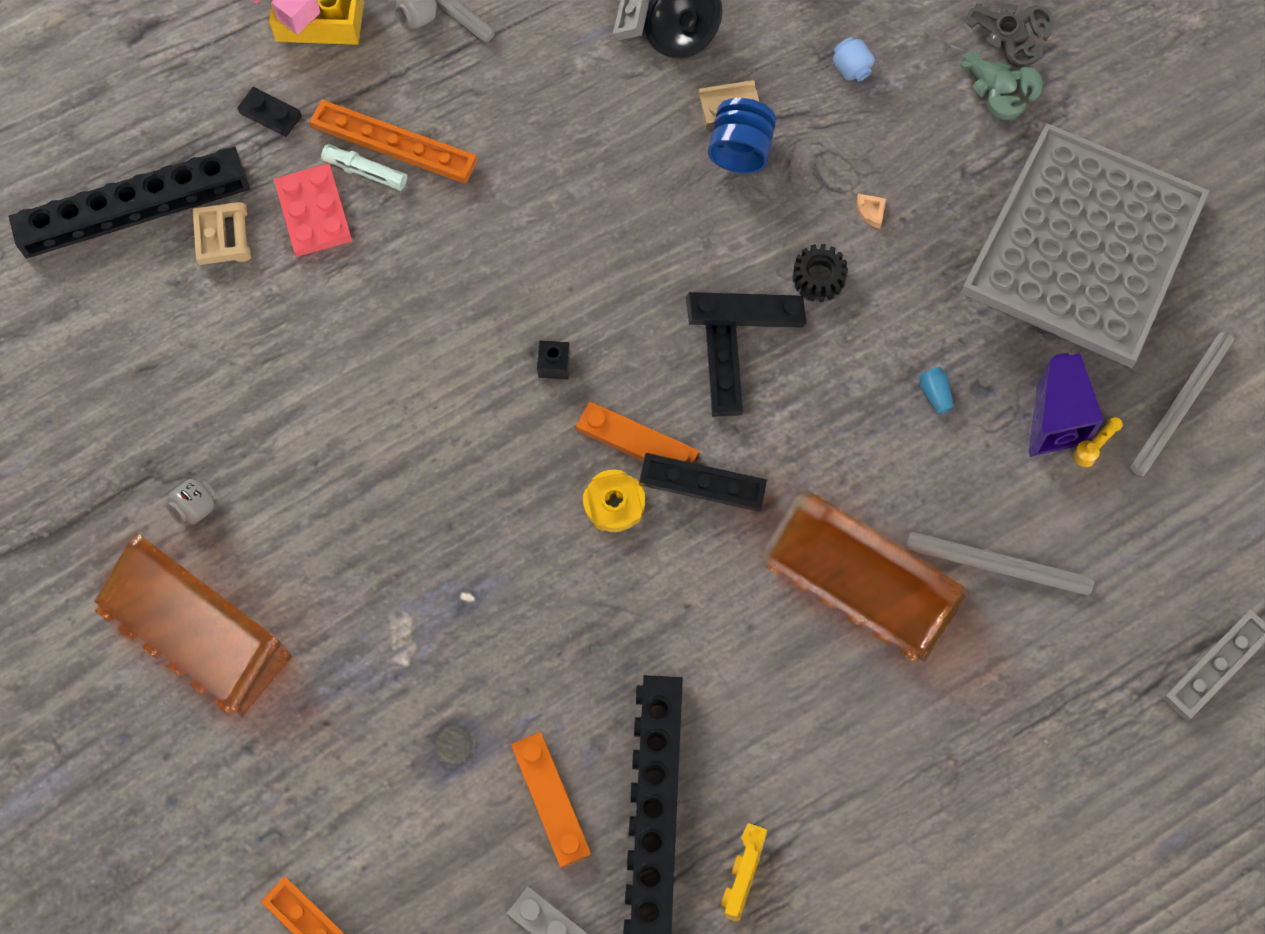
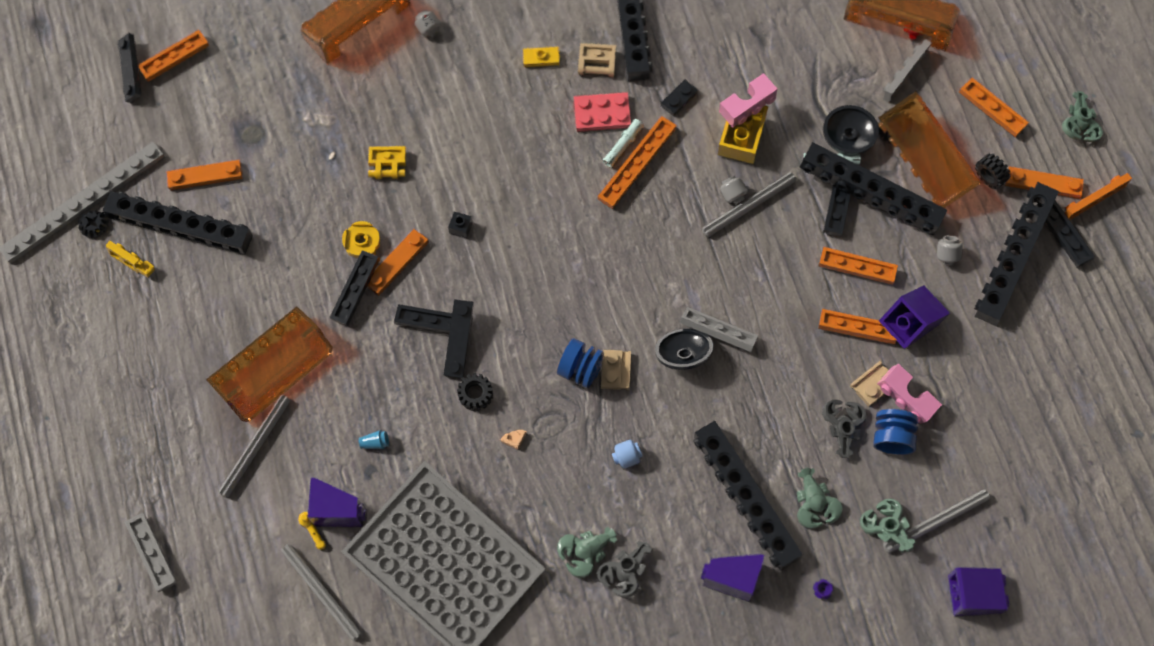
camera: 105 degrees right, 0 degrees up
none -> yellow plate [368,146,406,179]
none -> yellow plate [523,47,559,67]

